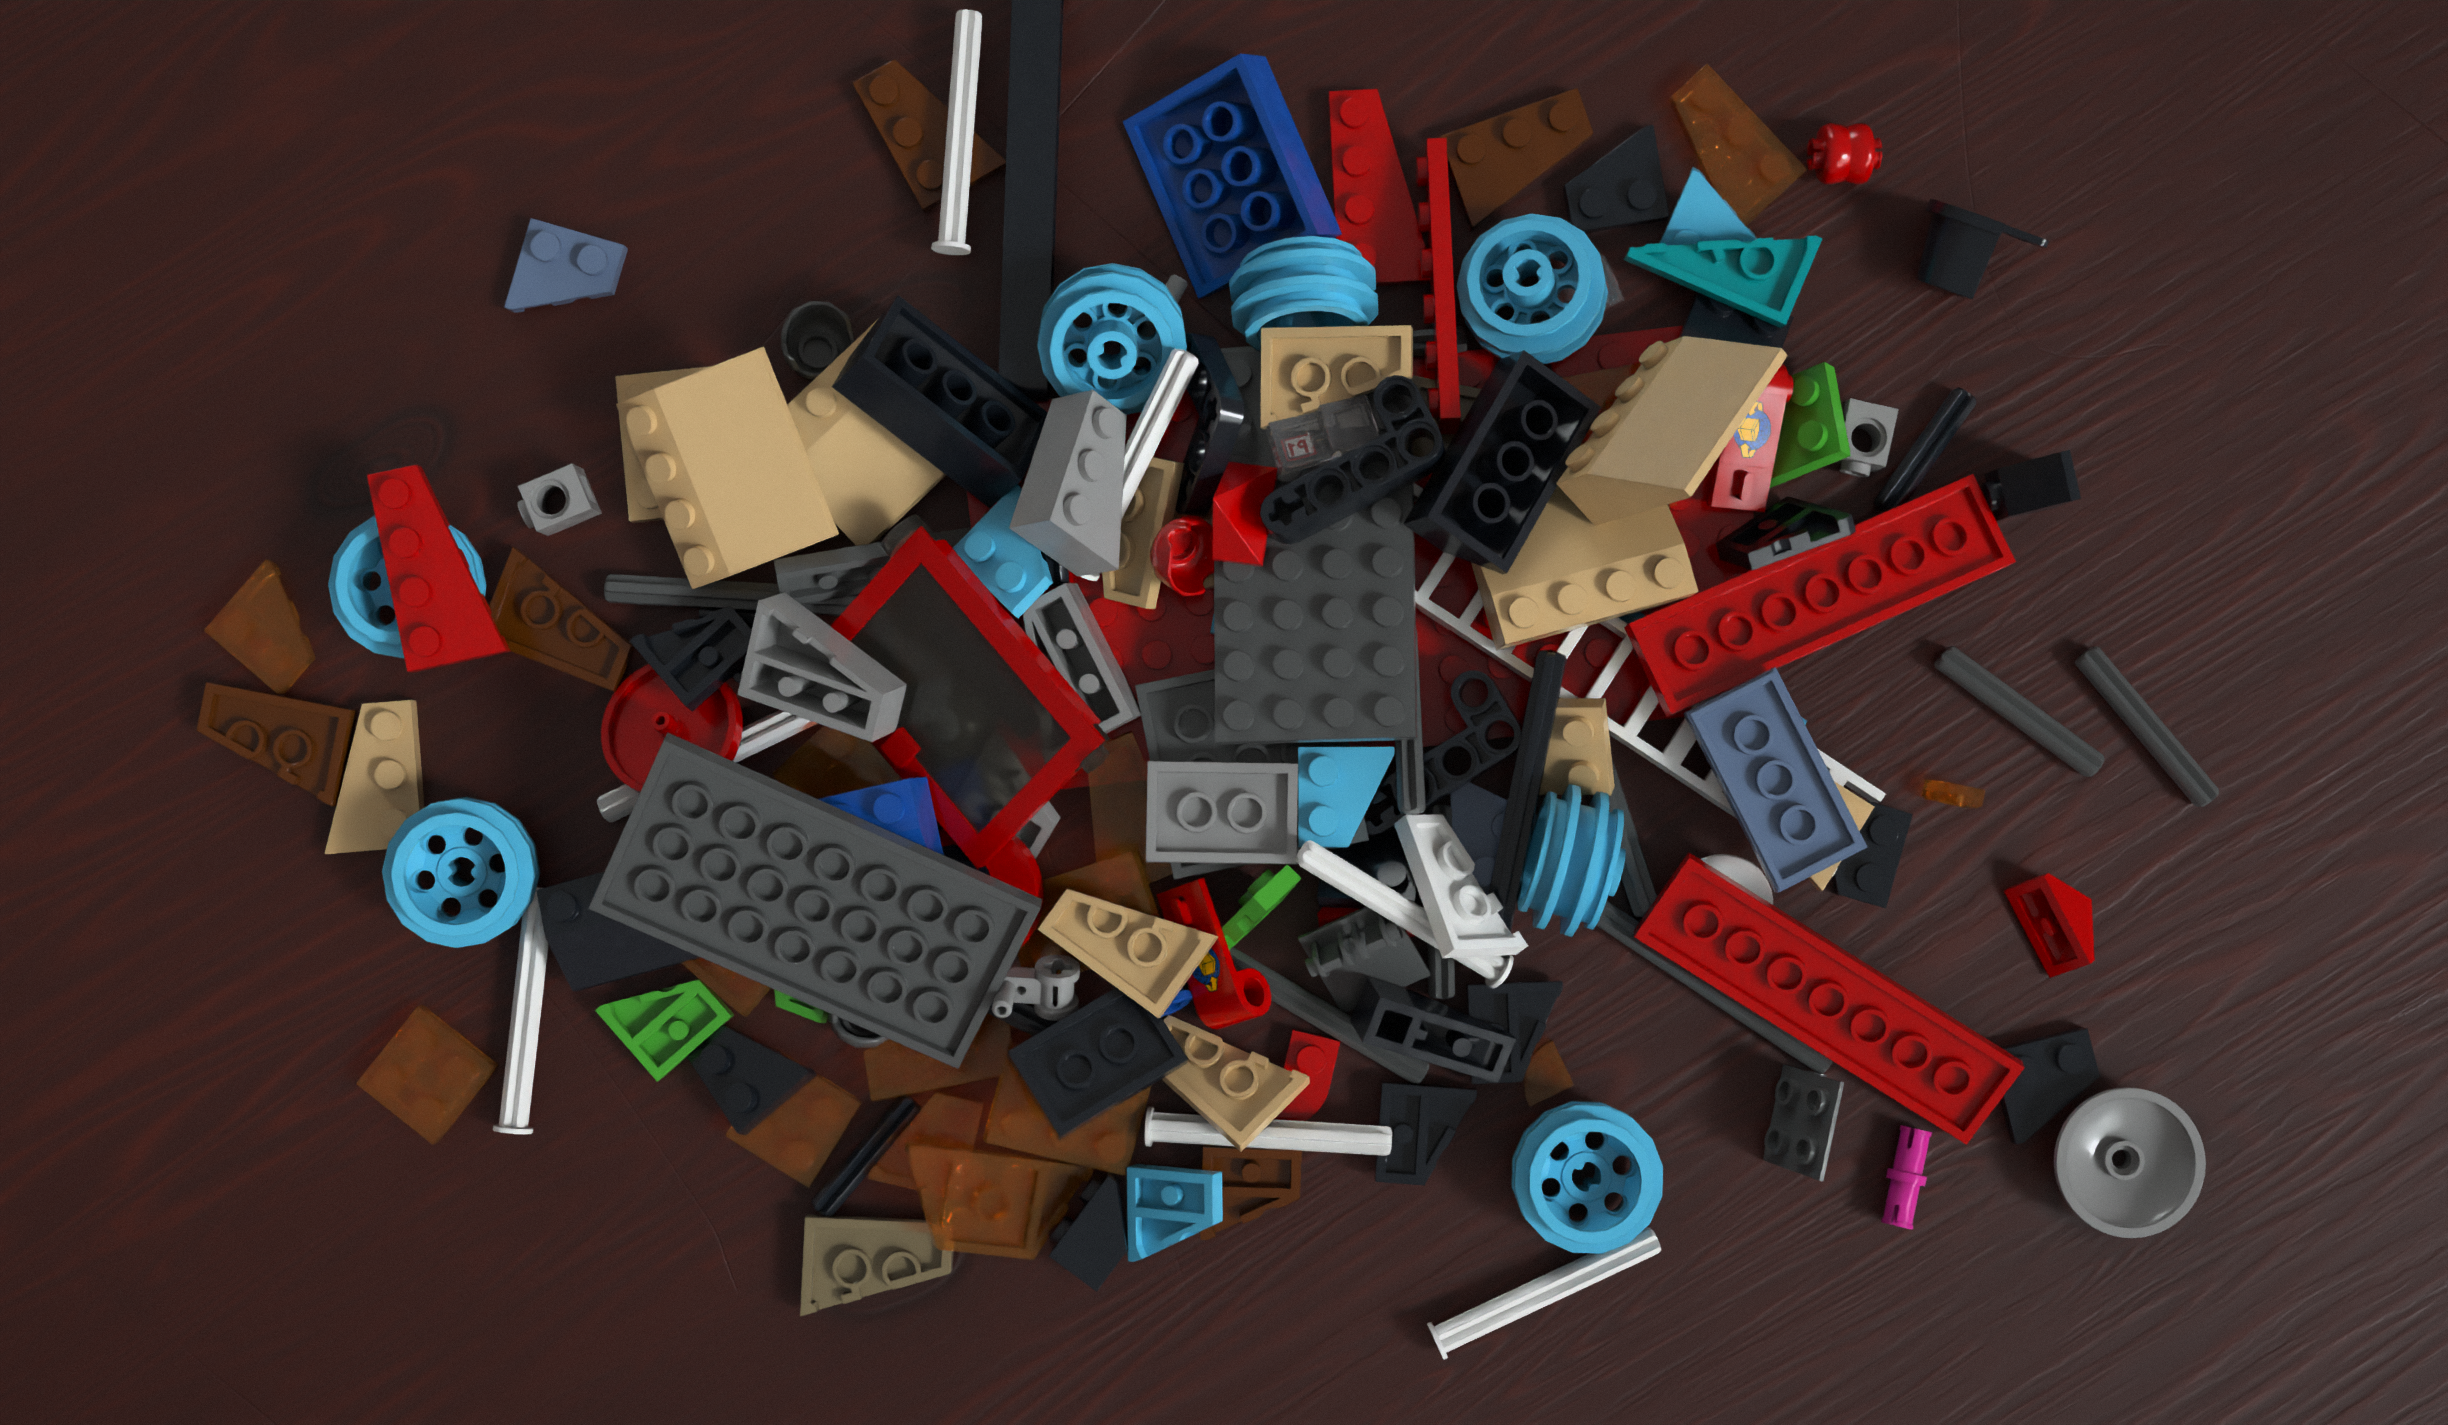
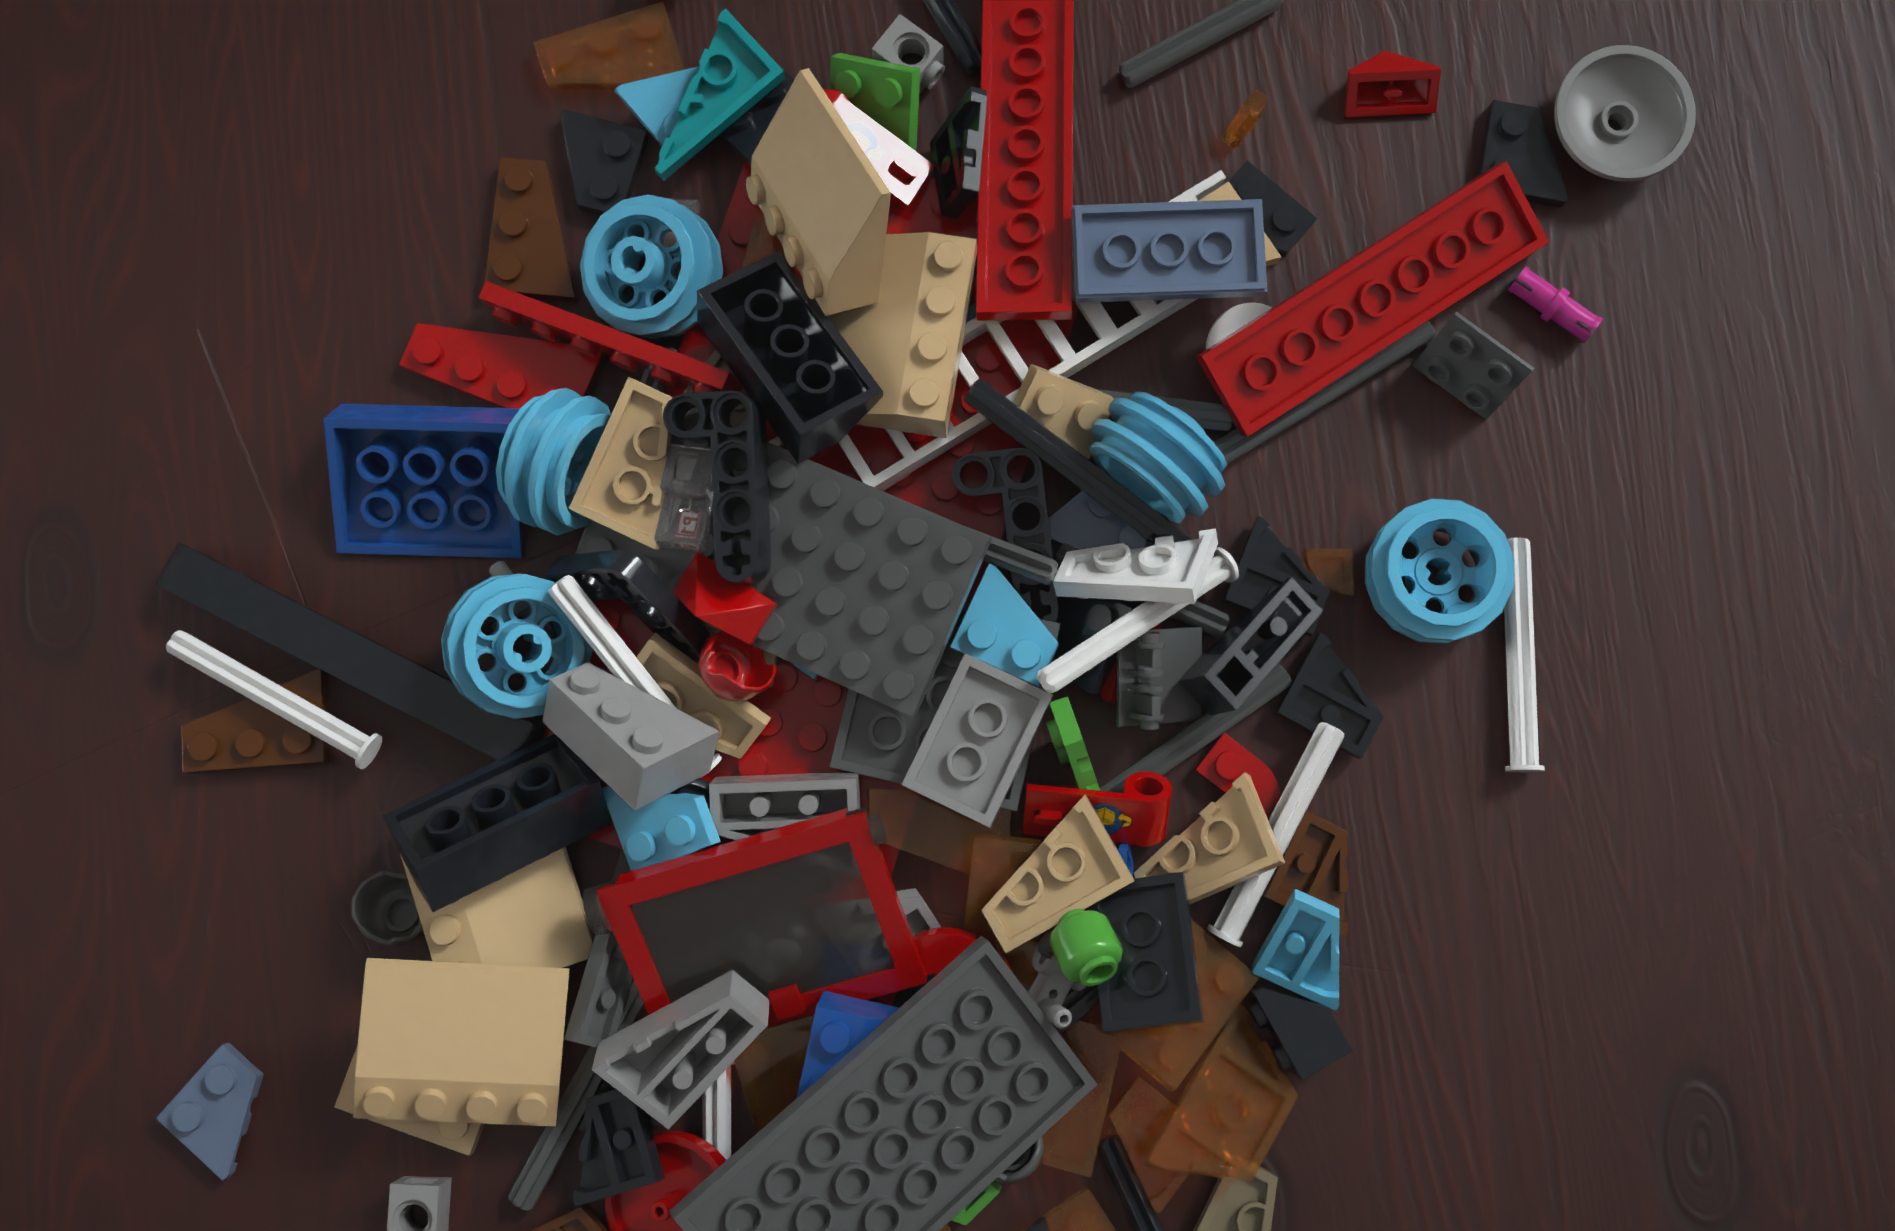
camera: 65 degrees left, 5 degrees down
none -> bright green head [1050,909,1123,986]

